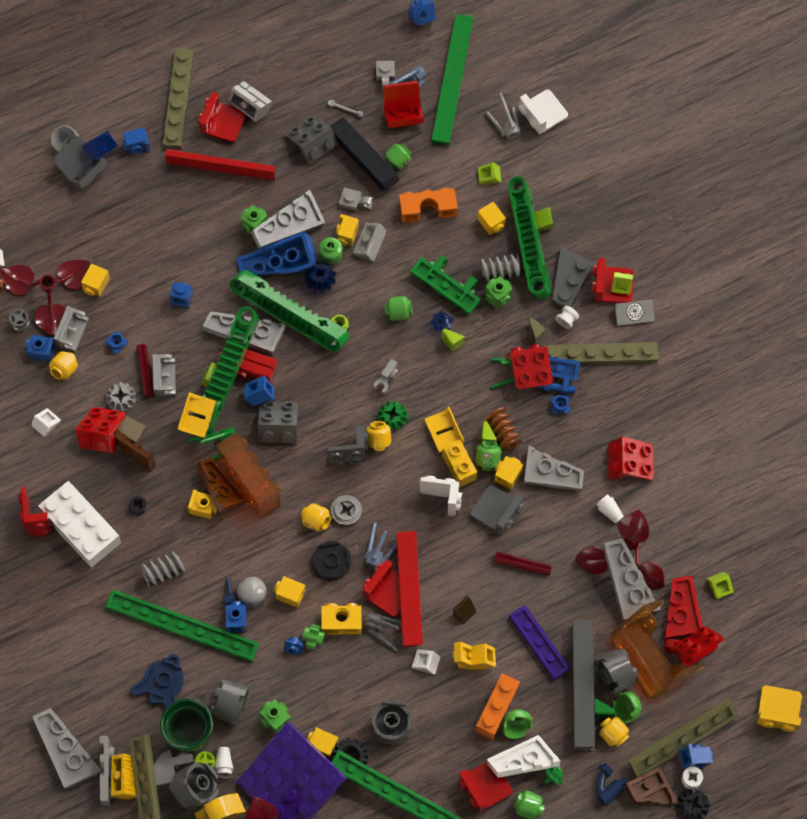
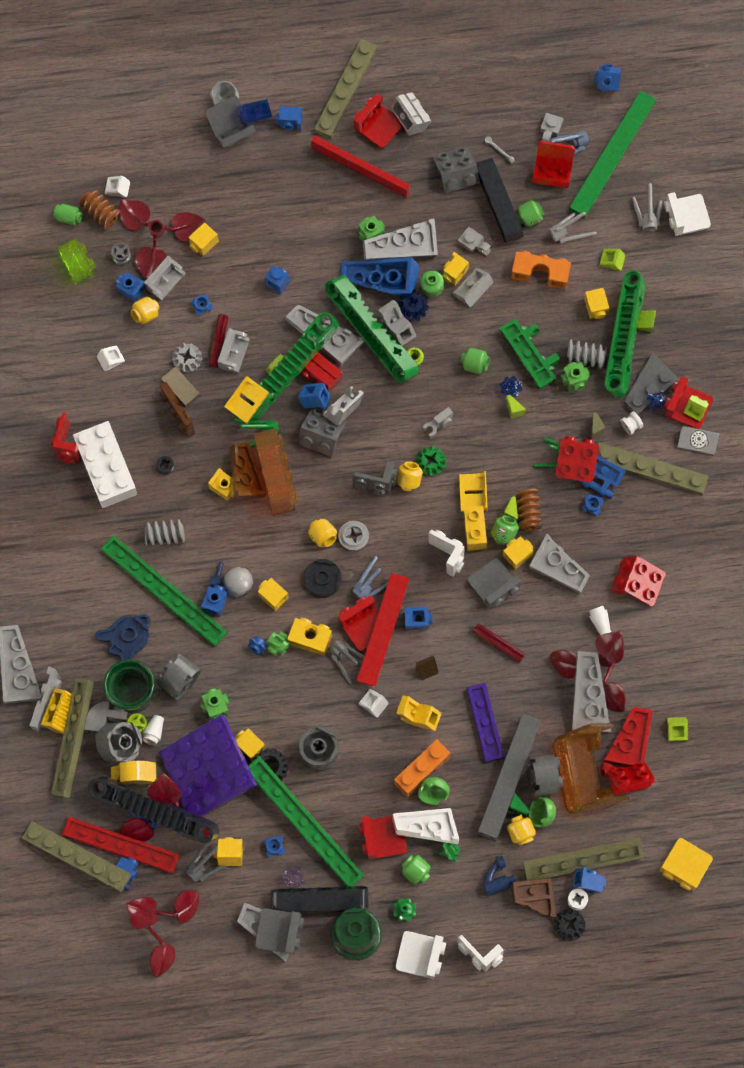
camera: 25 degrees right, 5 degrees up
red bracket [75,407,126,453] -> none
none -> light grey hinge [323,386,364,426]
none -> light grey brick [378,300,416,346]
none -> blue brick [405,607,432,631]
none -> light grey plant [549,212,597,244]
none -> clear blue plant [646,390,666,411]

